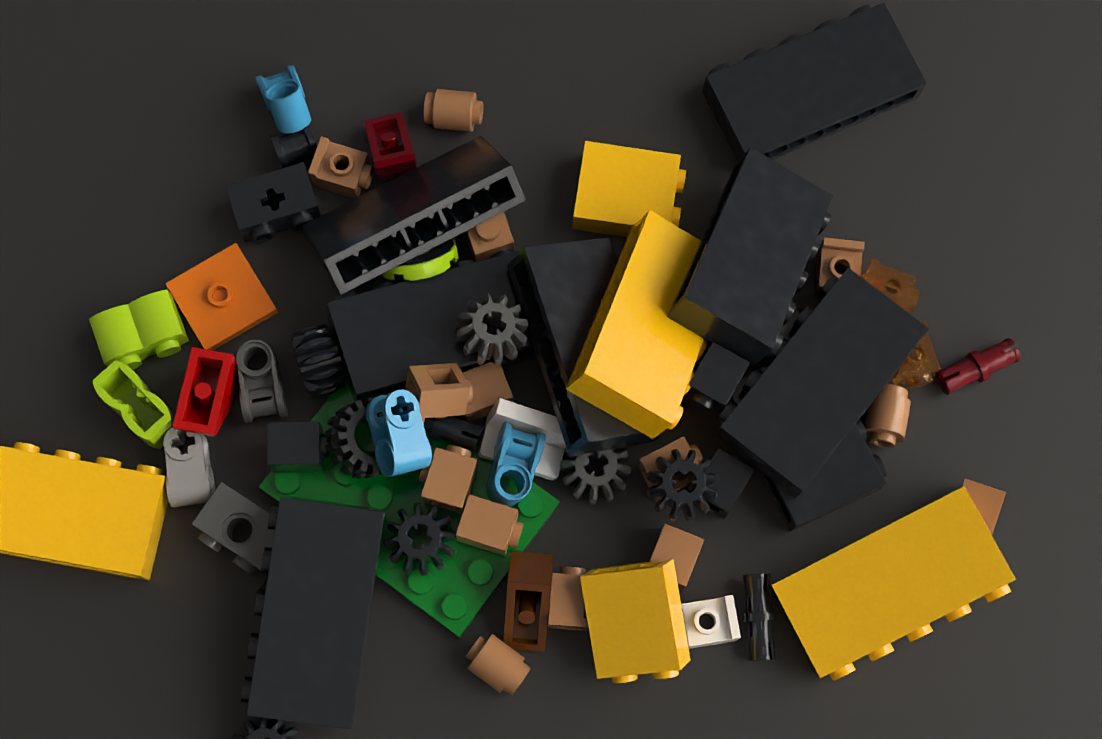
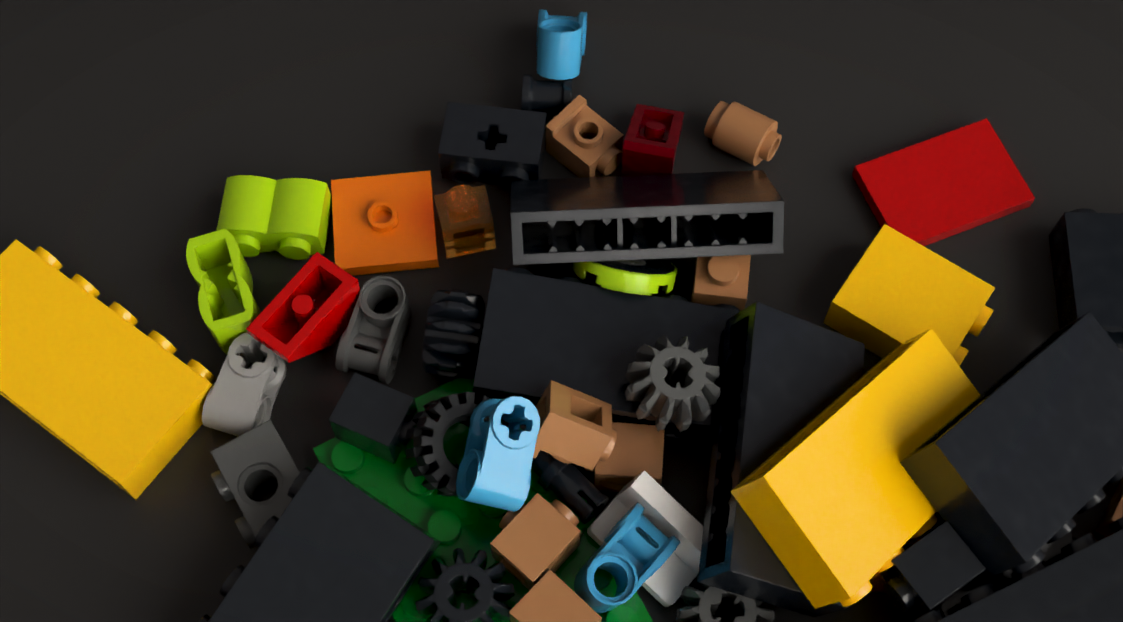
camera: 30 degrees right, 10 degrees down
none -> clear orange brick [434,185,496,259]
none -> red tile [852,118,1035,246]

